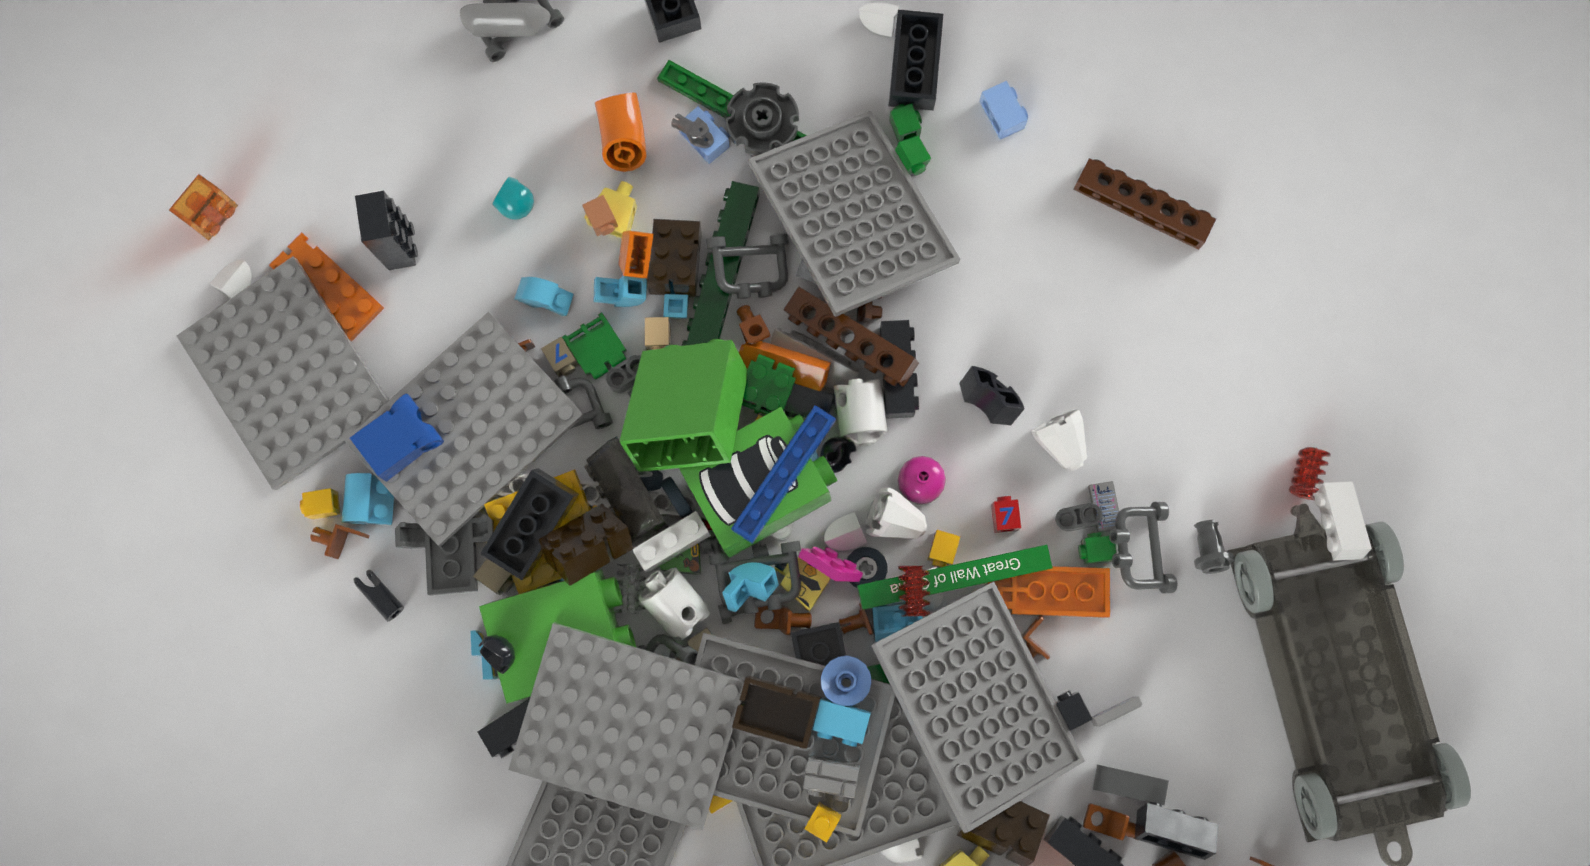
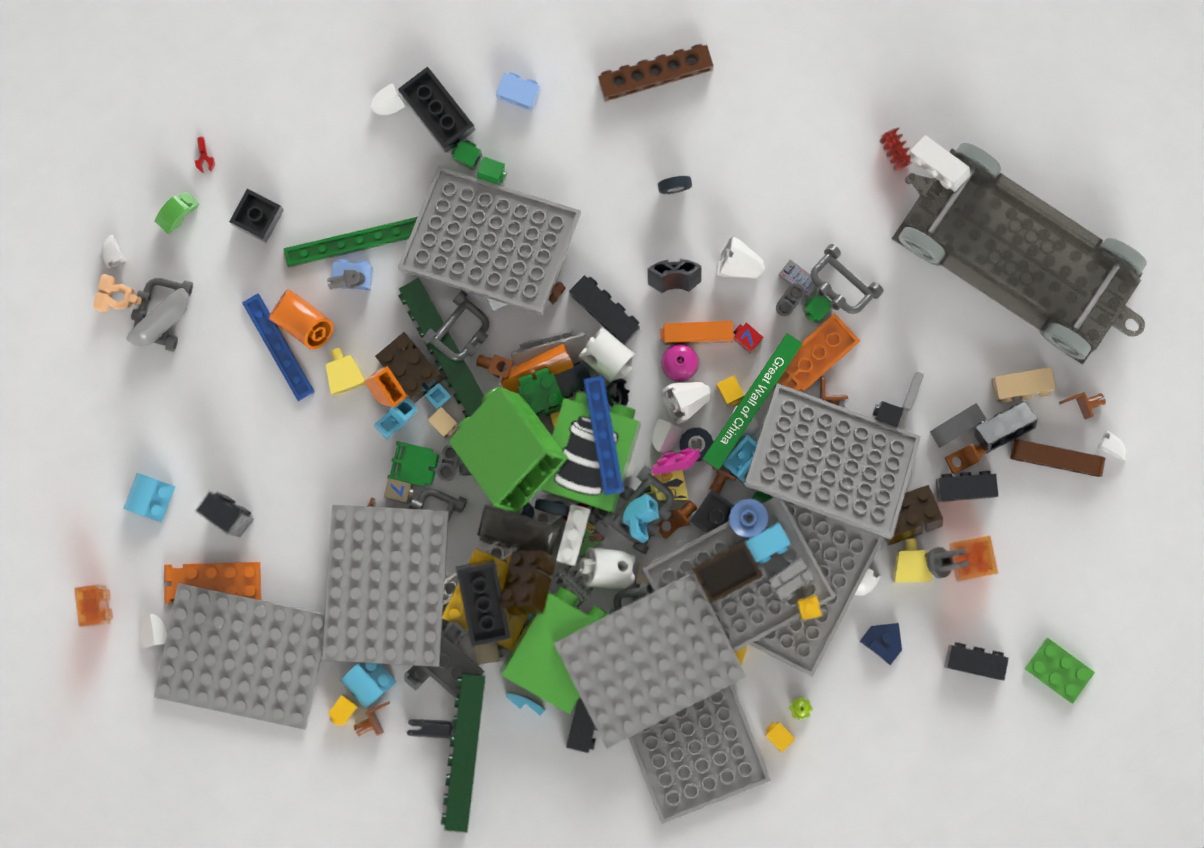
camera: 45 degrees left, 5 degrees up
blue piece [350,394,444,482] -> none
black hair [479,635,515,674] -> none
teal helmet [492,177,534,220] -> none
medium azure brick [514,277,574,316] -> none
nougat brick [582,195,618,236] -> none
dark grey piece [725,82,799,156] -> none
reddish brown brick [783,286,919,387] -> none
clear red piece [898,566,930,616] -> none
dark grey piece [1194,520,1235,574] -> none
none -> medium azure brick [123,473,175,523]
none -> blue tile [242,293,315,402]
none -> dark green brick [441,672,486,833]
none -> black bush [658,176,692,194]
none -> orange brick [660,321,734,345]
none -> tan brick [992,367,1056,404]

